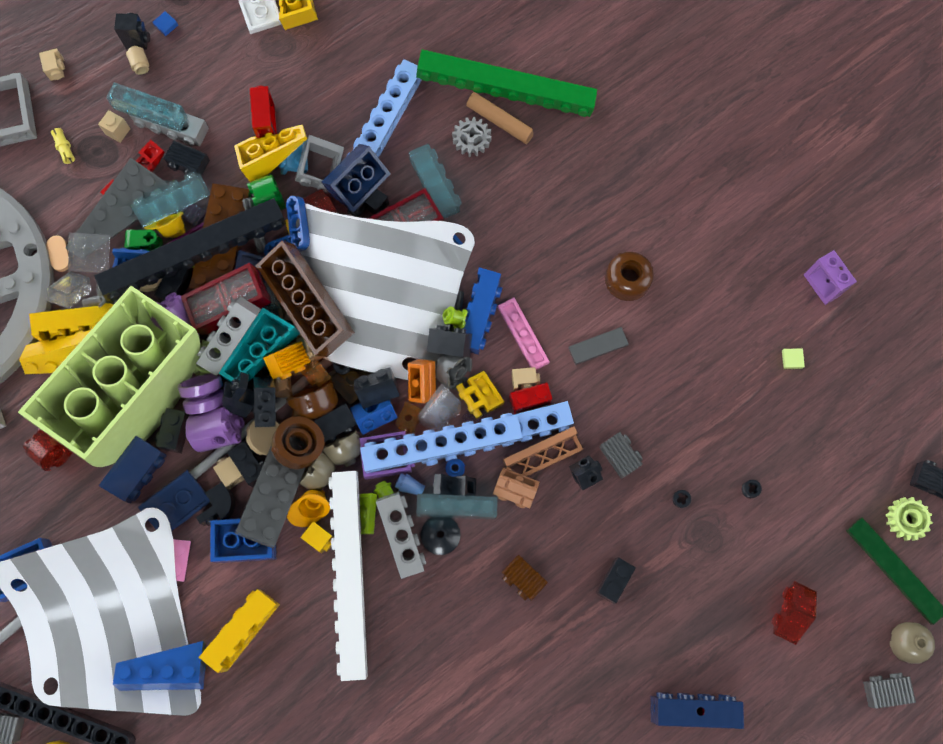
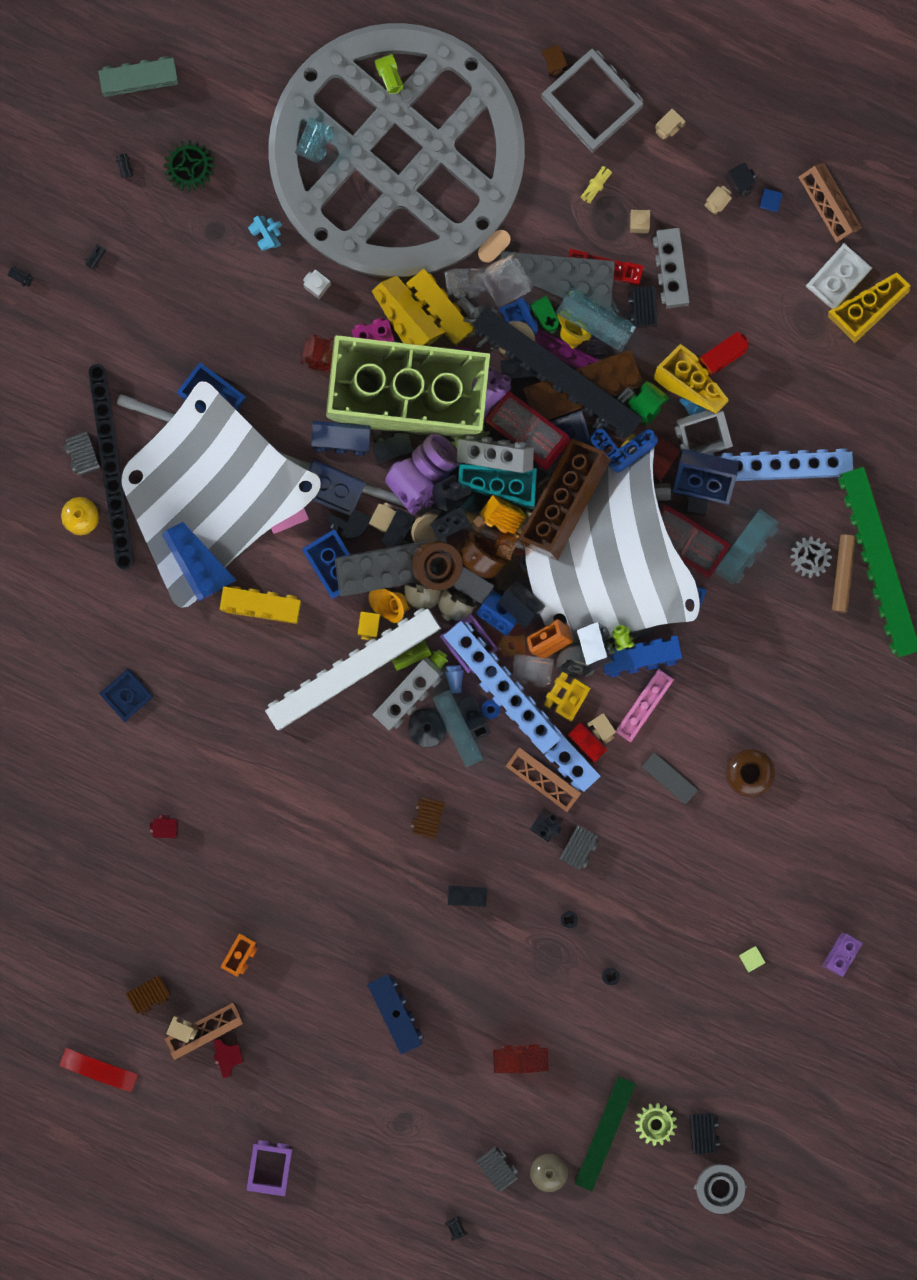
camera: 65 degrees right, 10 degrees up
clear light blue brick [106,82,188,132] -> none
nougat brick [493,468,540,509] -> none

